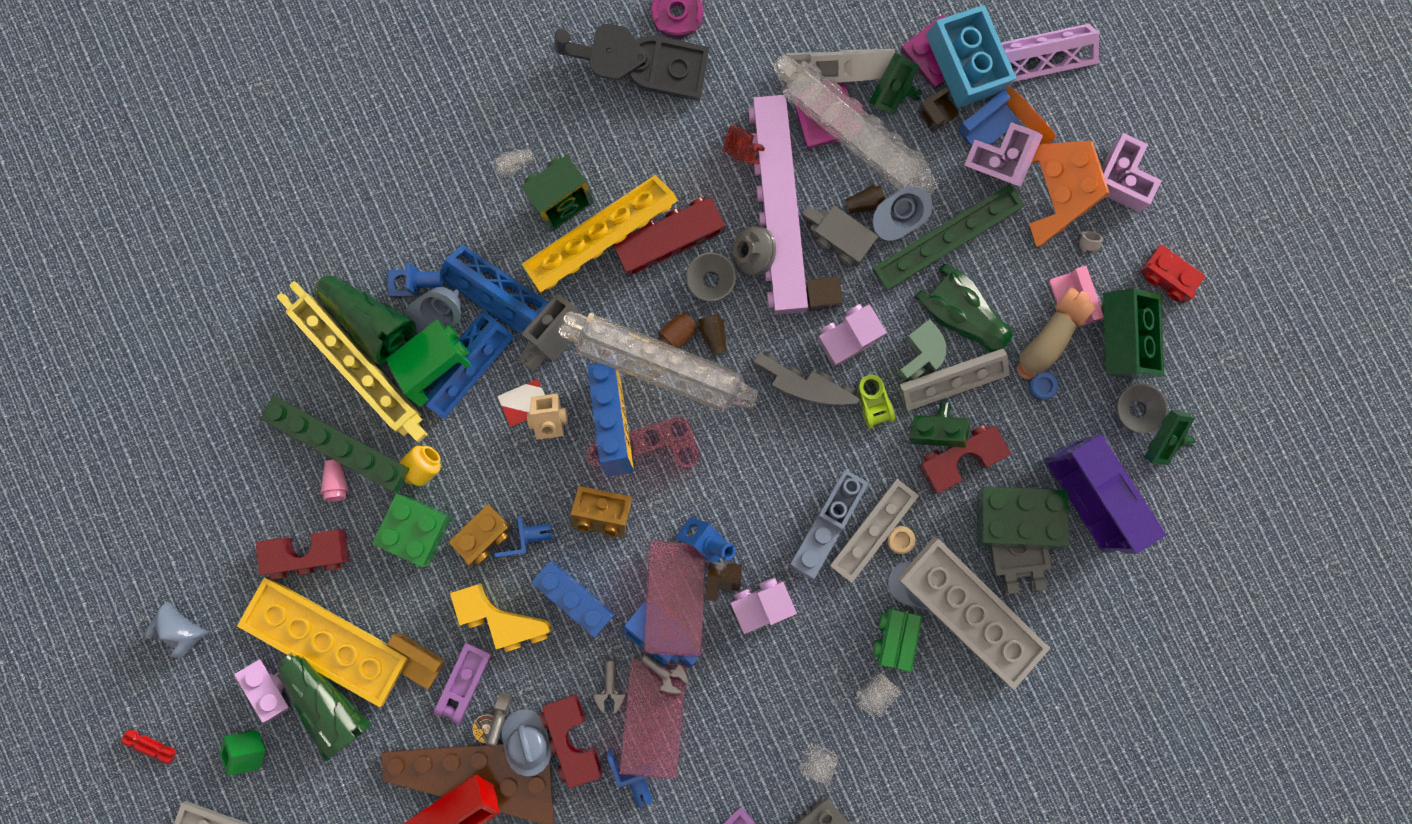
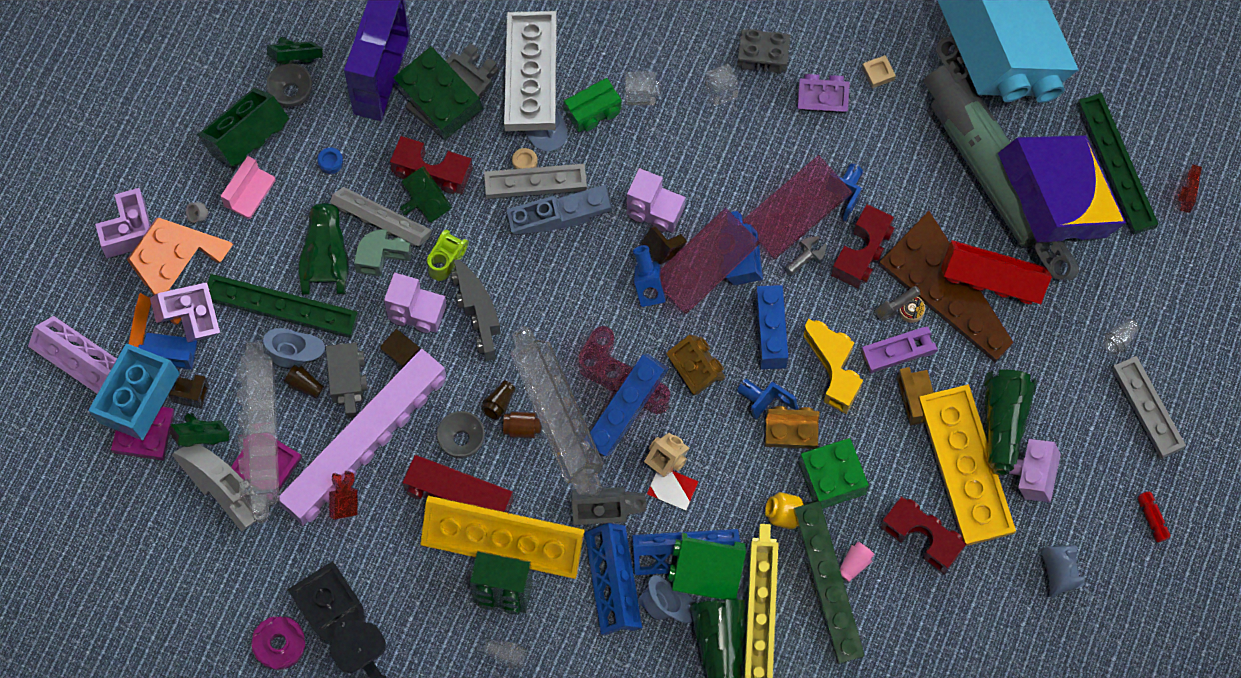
camera: 140 degrees left, 15 degrees down
green panel [219,730,265,776] -> none
blue bracket [388,263,444,297] -> none
sand blue piece [502,709,551,776] -> none
flat silver bar [641,653,688,695] -> none
dark grey piece [733,226,776,276] -> none
dark tan piece [1017,287,1097,379] -> none
red bracket [1139,244,1205,304] -> none

